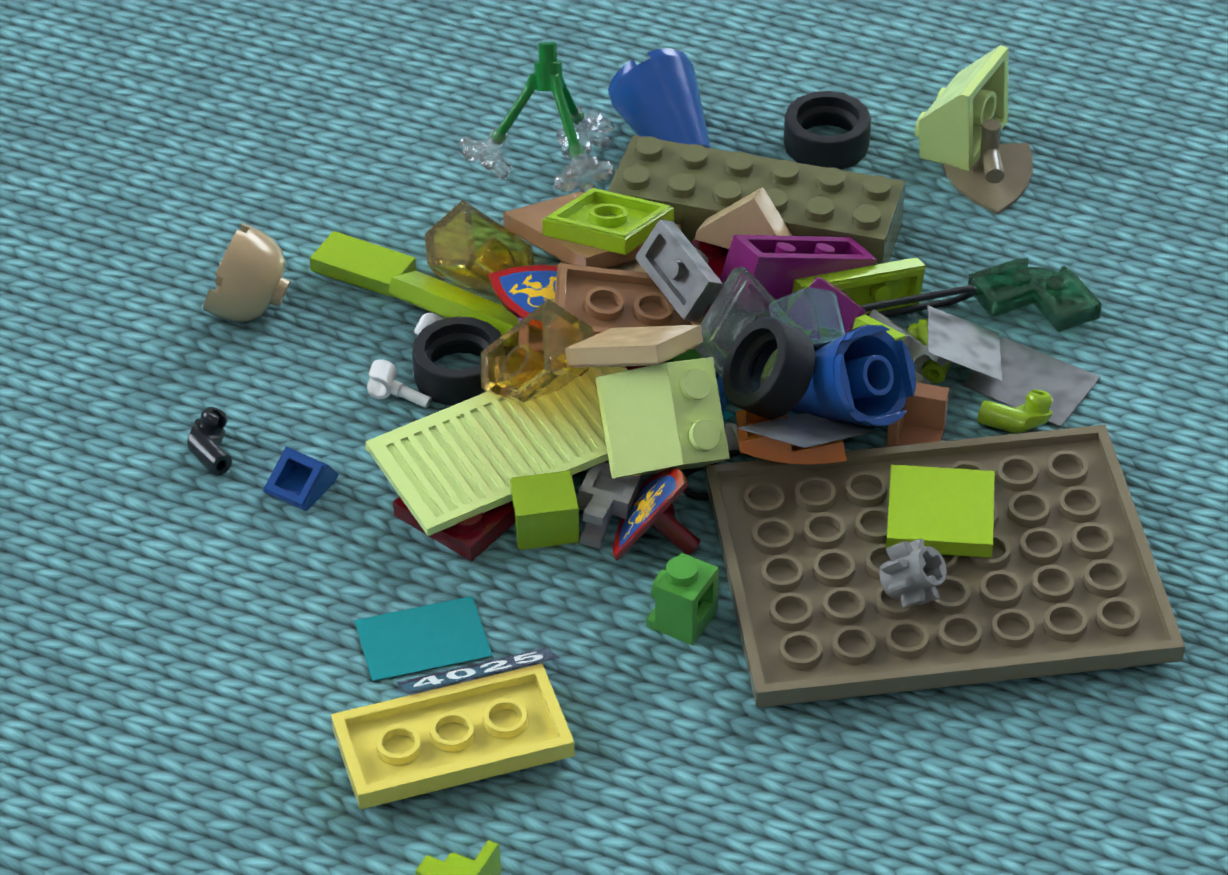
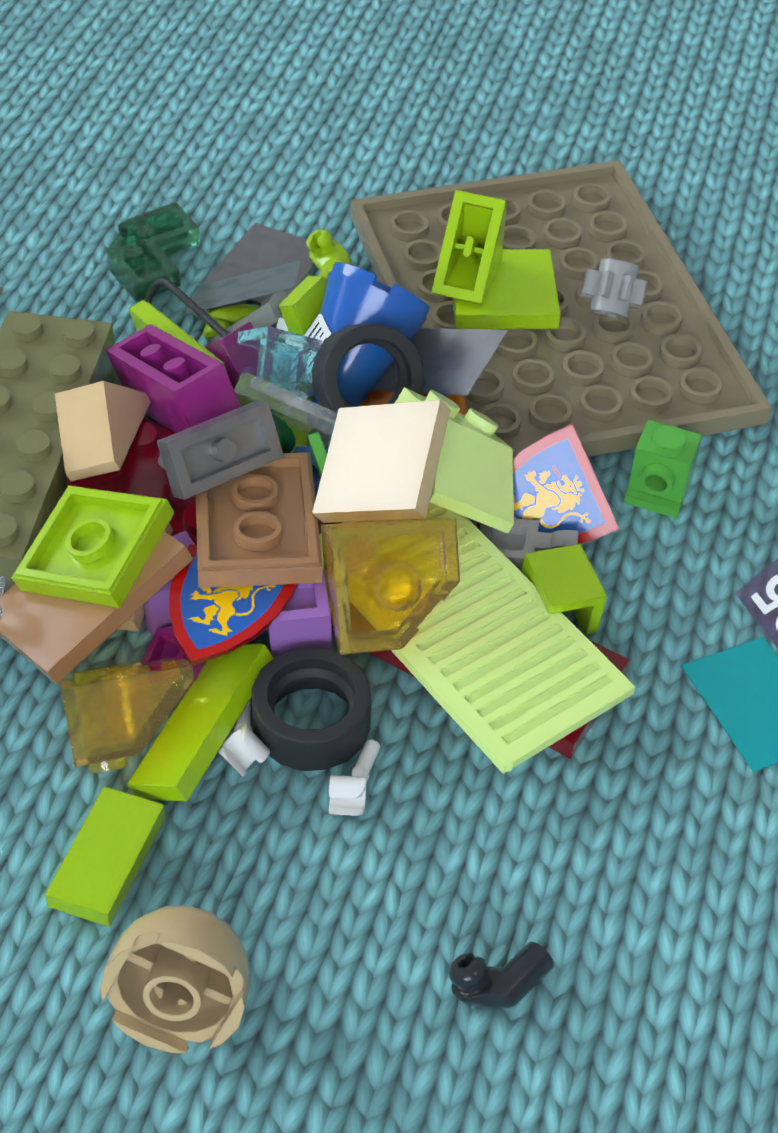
camera: 100 degrees left, 5 degrees up
blue slope [262,446,339,512] -> none
none -> lime slope [431,190,507,305]

